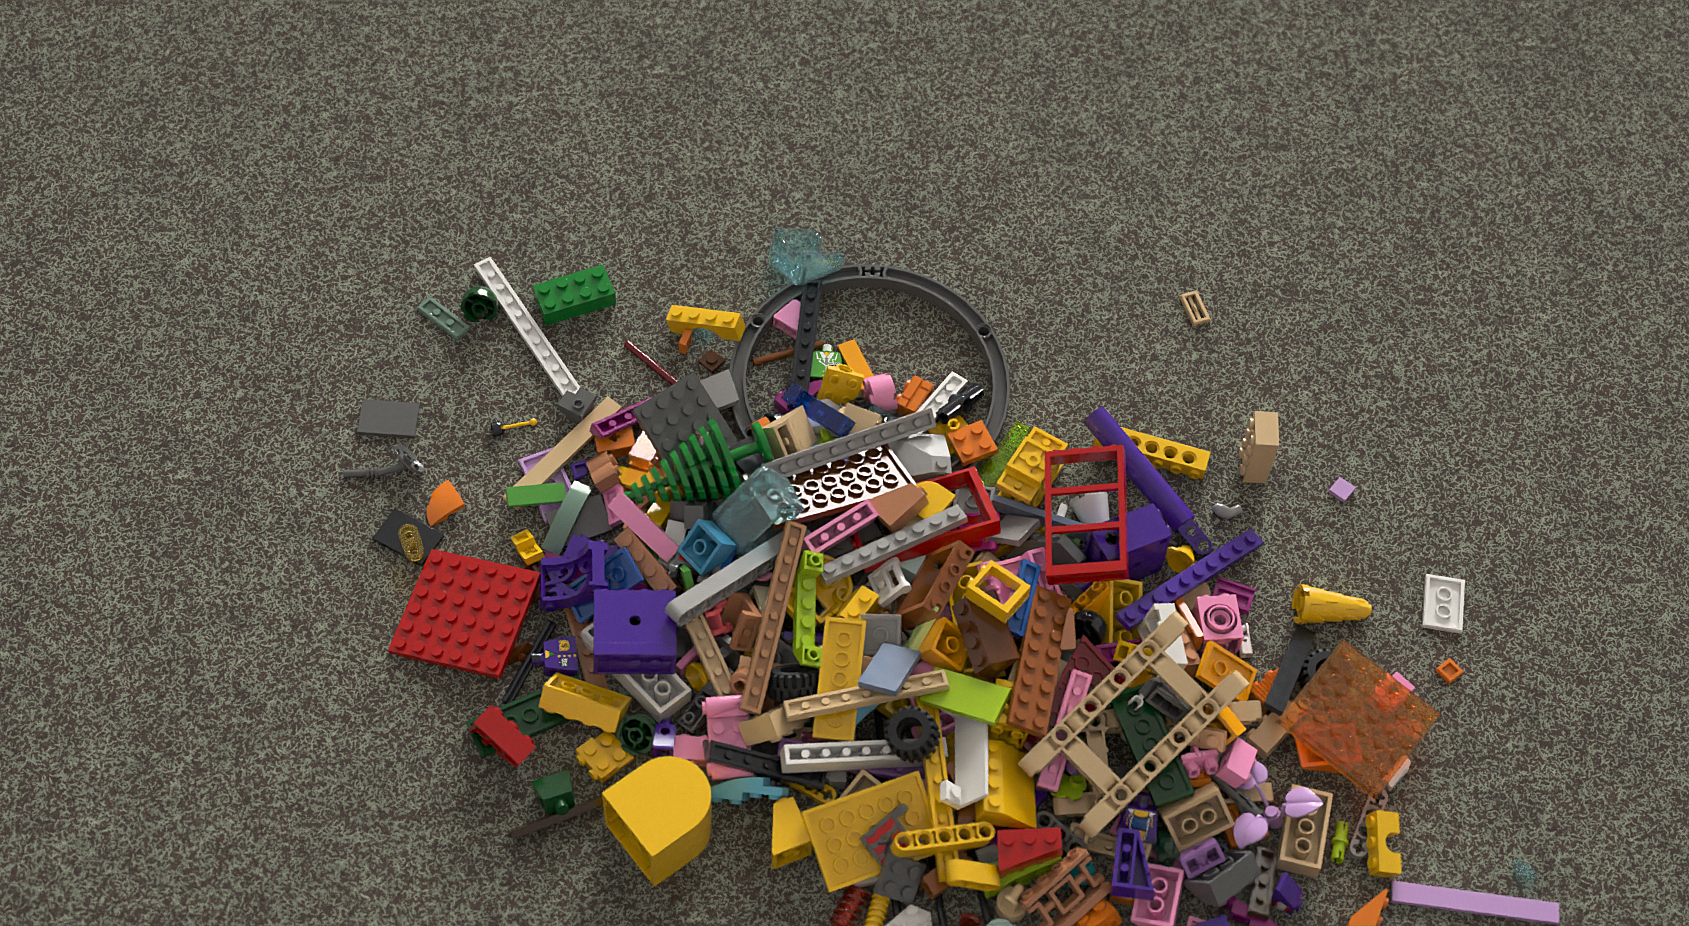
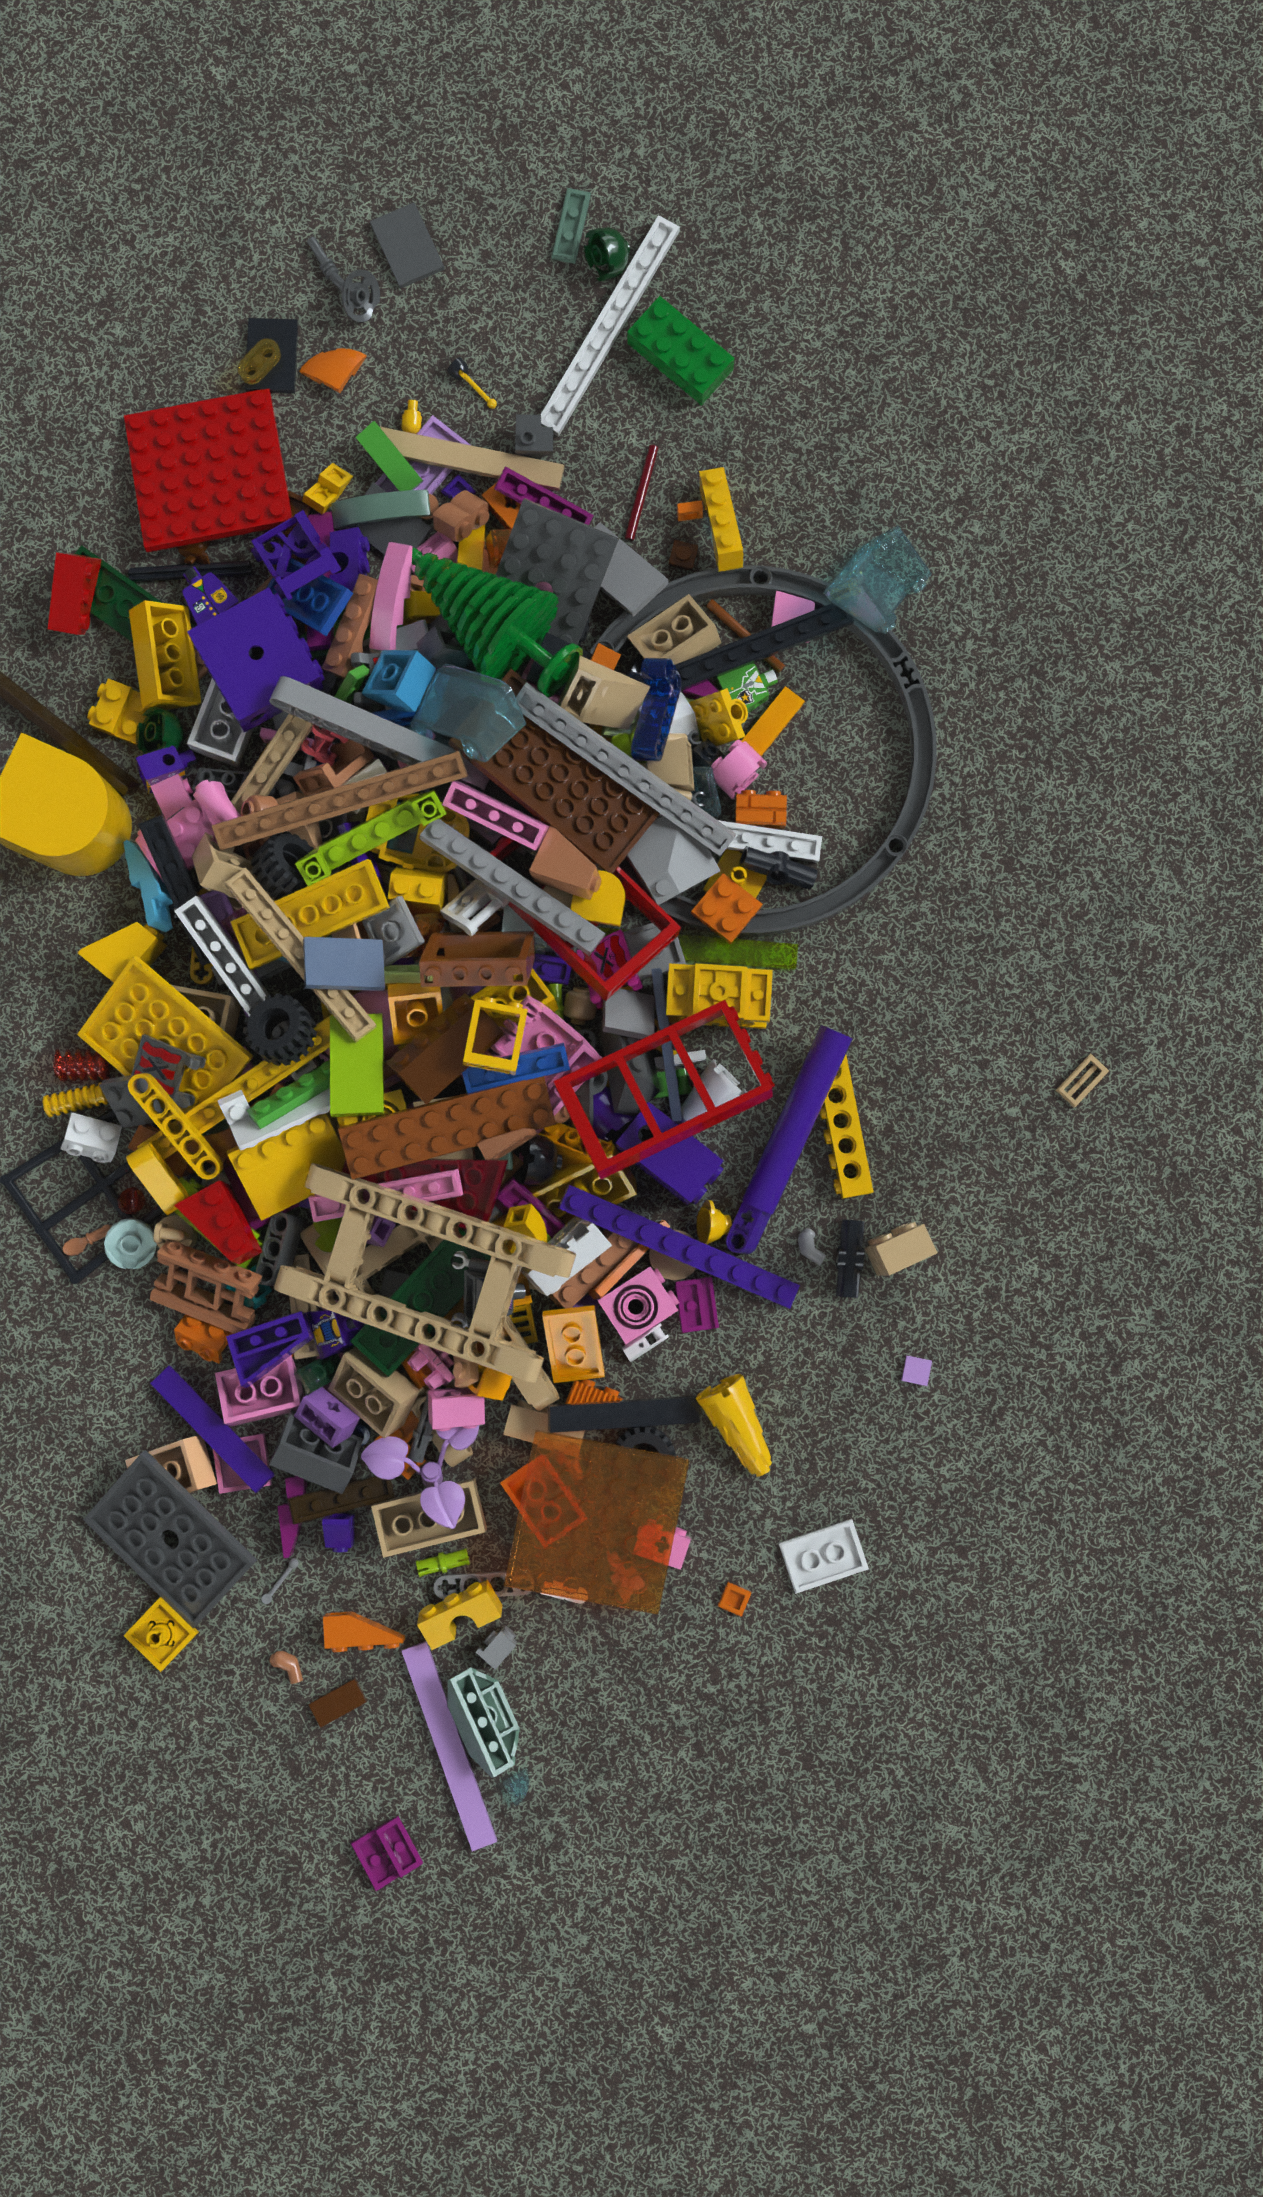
camera: 65 degrees right, 25 degrees up
dark green torso [531,769,576,816] -> none
none -> bright green plate [246,1060,330,1129]
none -> yellow cylinder [401,400,422,434]
none -> sand green wedge [447,1667,520,1778]
none -> light grey brick [476,1626,517,1669]
none -> tan slope [627,594,721,671]
none -> black piece [835,1219,865,1298]

